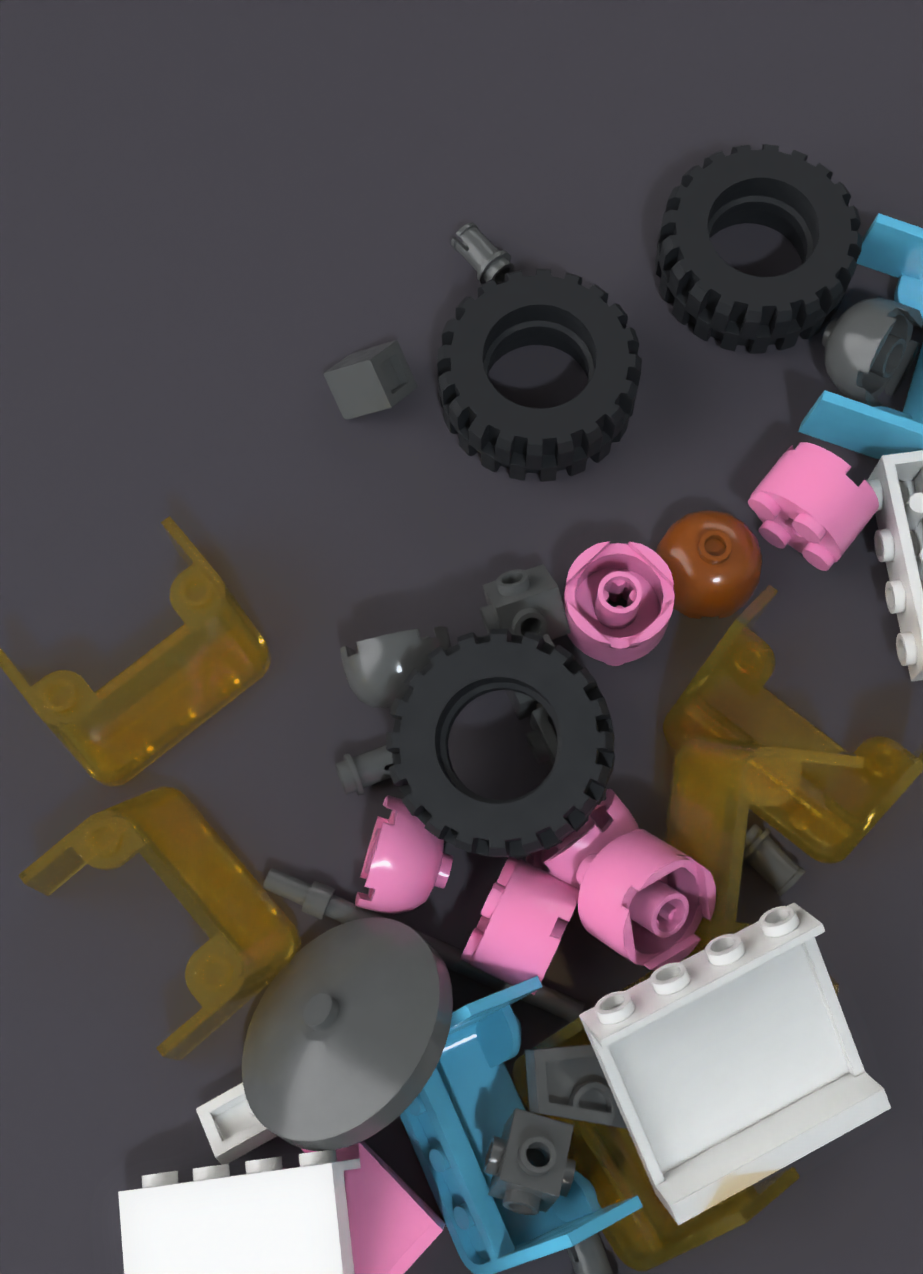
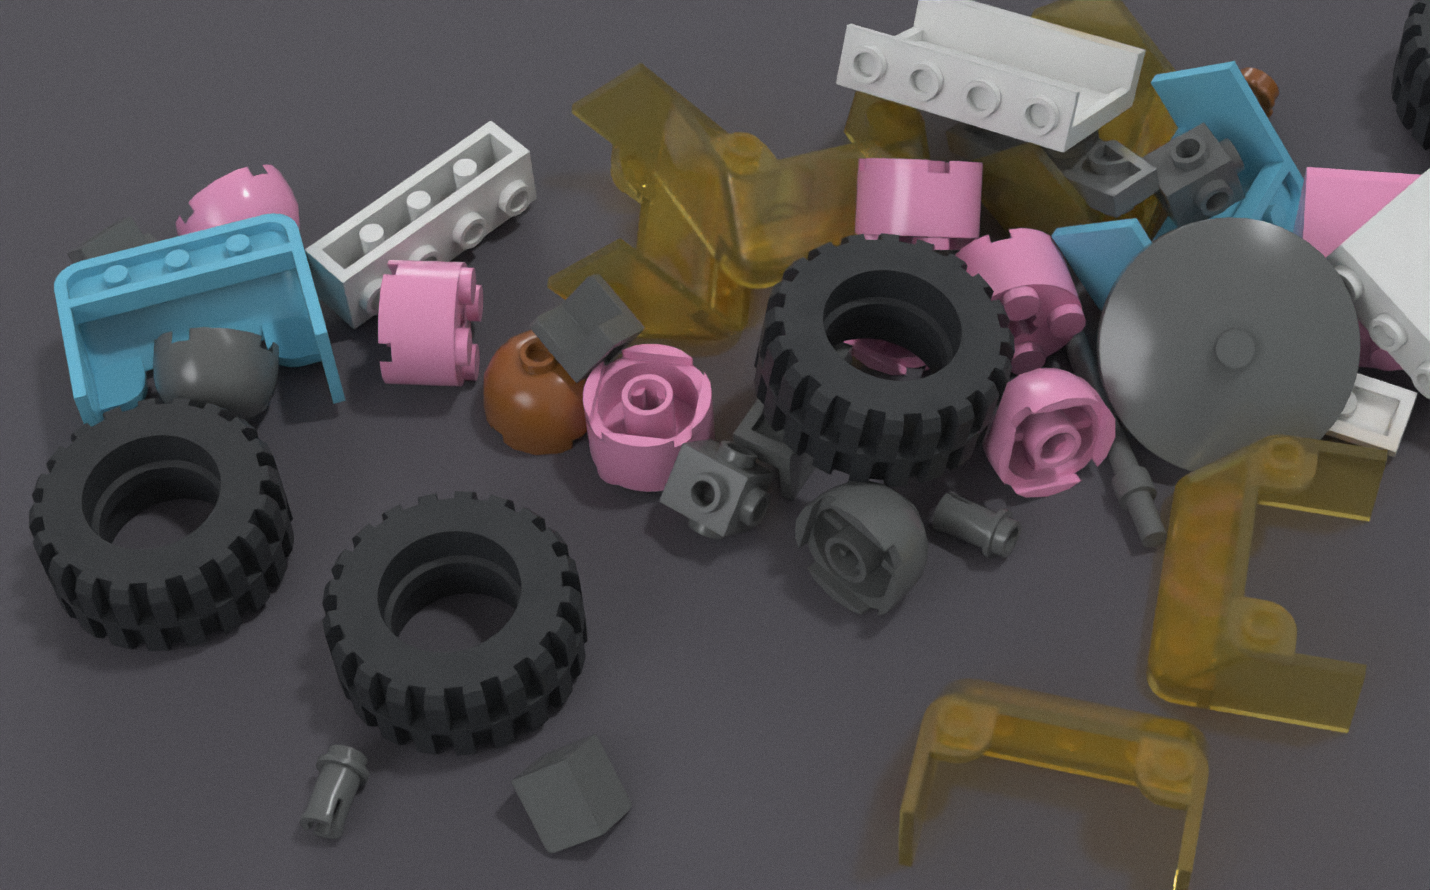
camera: 125 degrees left, 20 degrees down
none -> dark grey panel [530,273,645,383]

